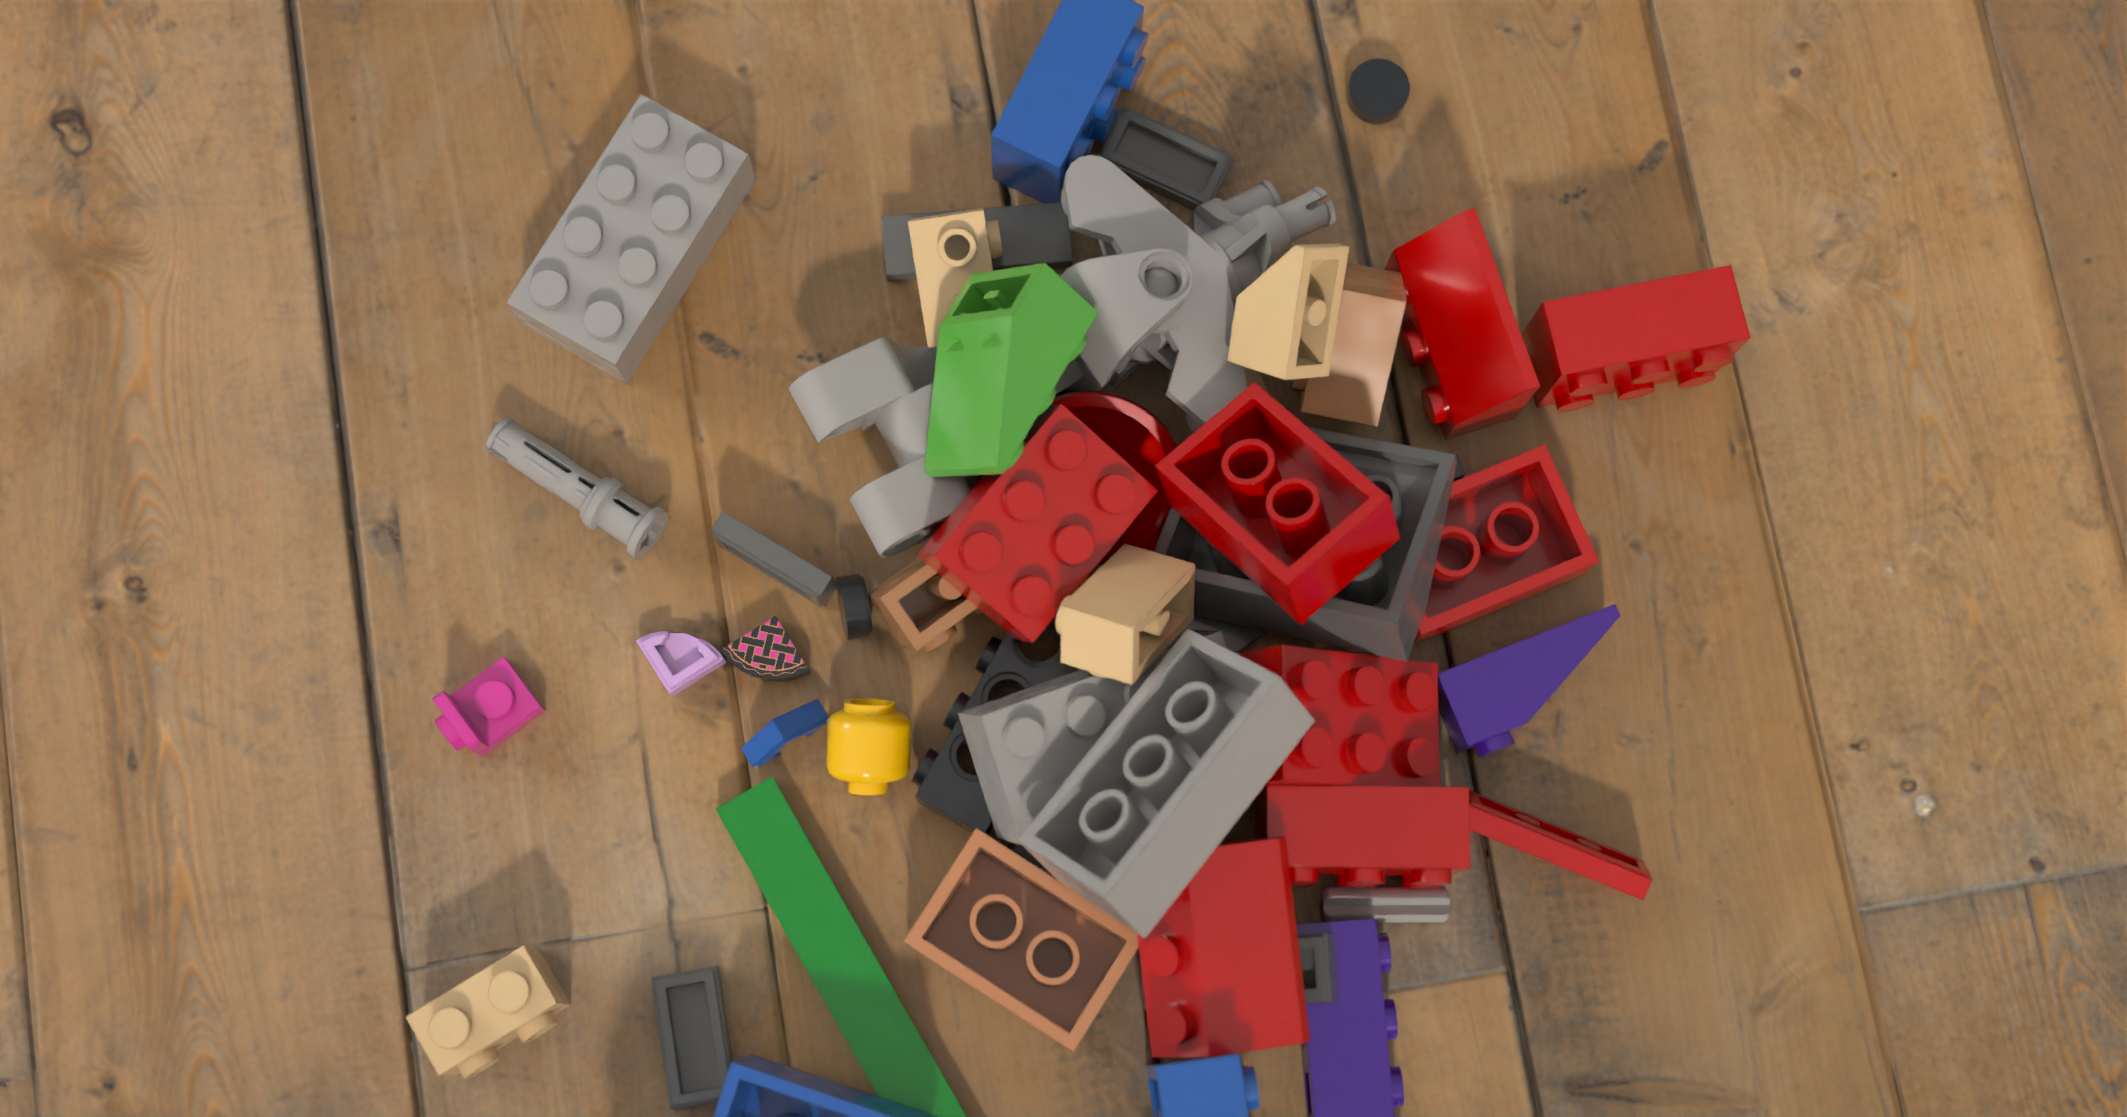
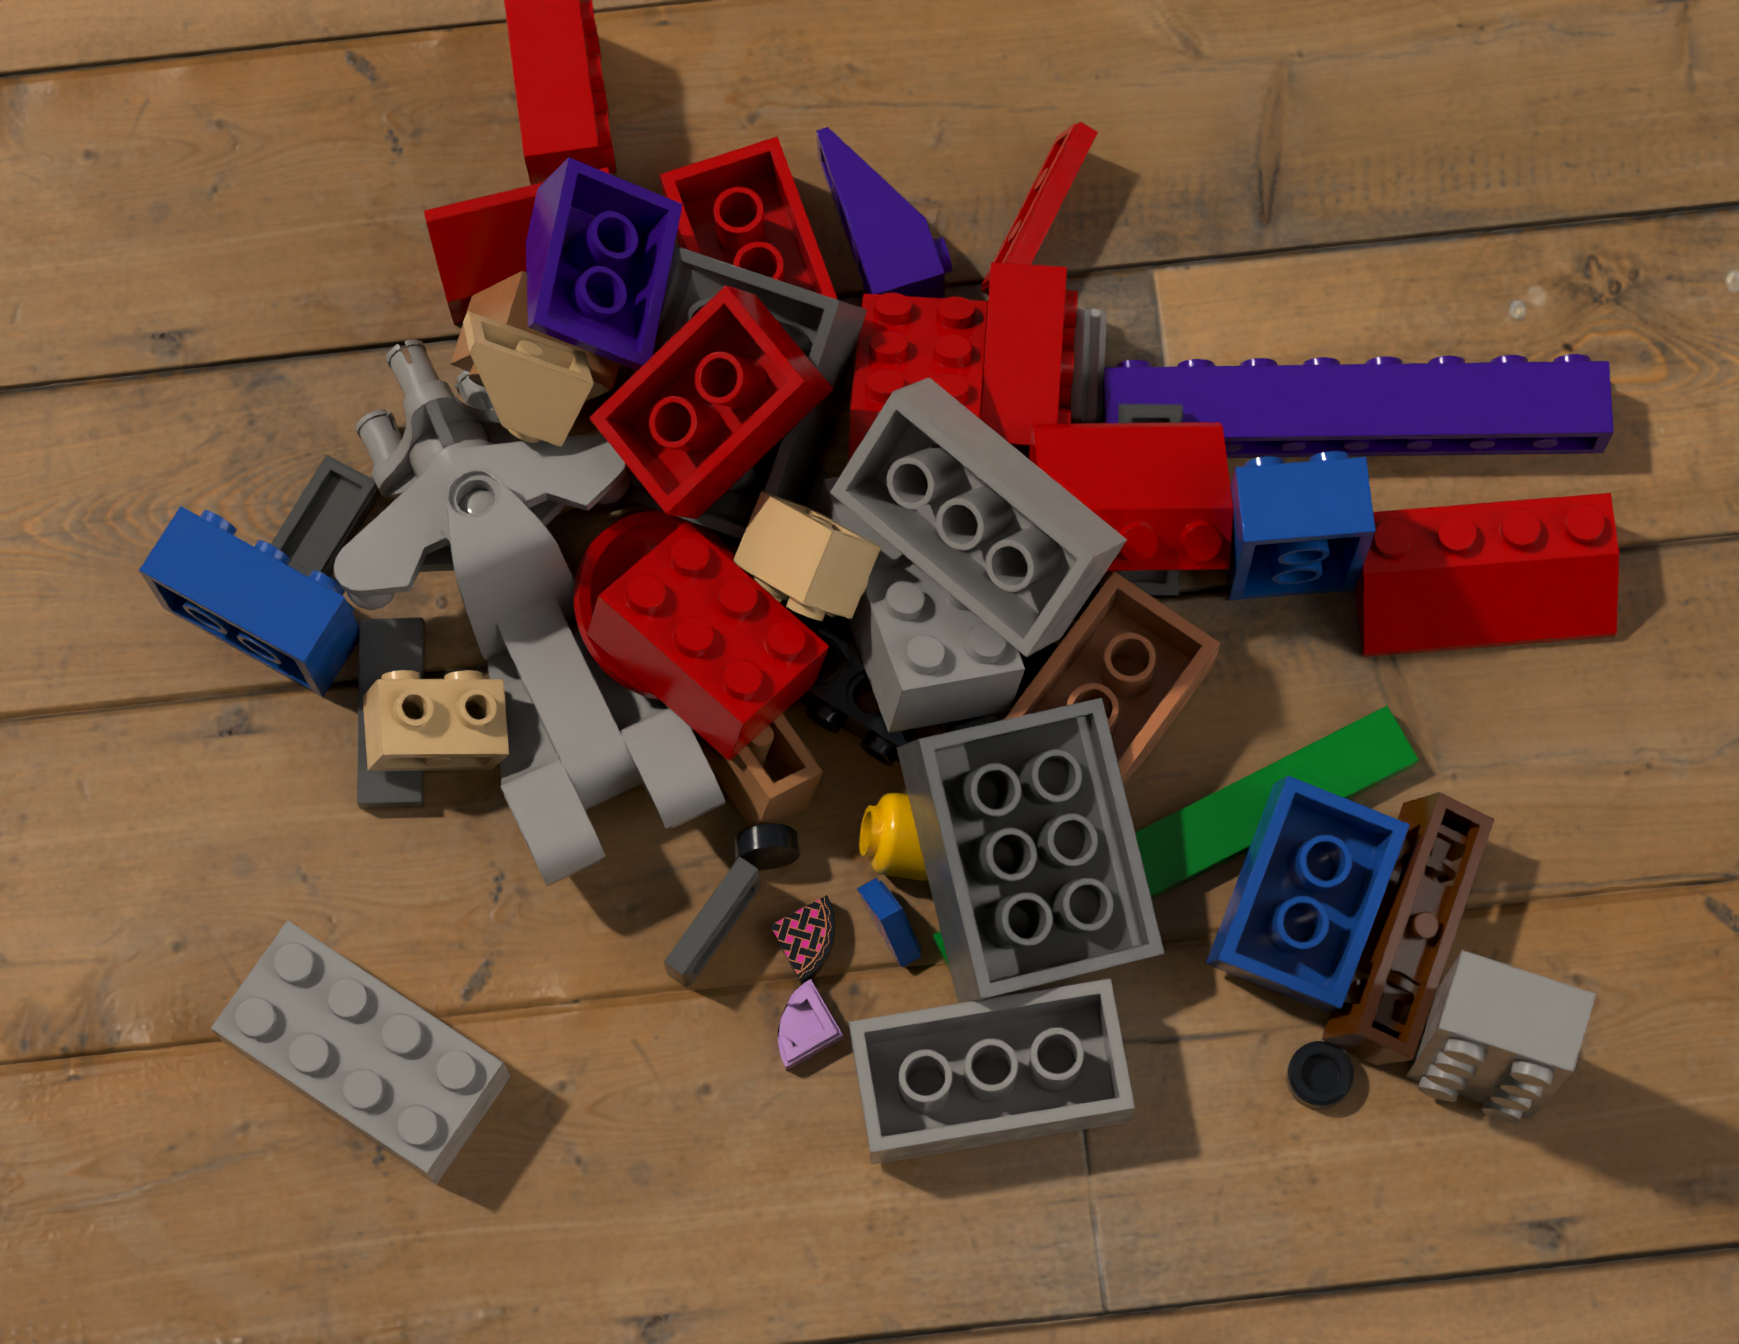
camera: 80 degrees left, 5 degrees down
tan brick [406,945,571,1080] -> none
dark pink bracket [432,656,546,757] -> none
light grey pin [485,417,669,559] -> none
dark grey tile [651,966,733,1110] -> none
bright green slope [924,263,1098,477] -> none
black tile [1346,59,1410,124] -> none
none -> dark purple slope [526,157,683,371]
none -> light grey brick [849,978,1135,1165]
none -> dark grey slope [897,698,1165,1003]

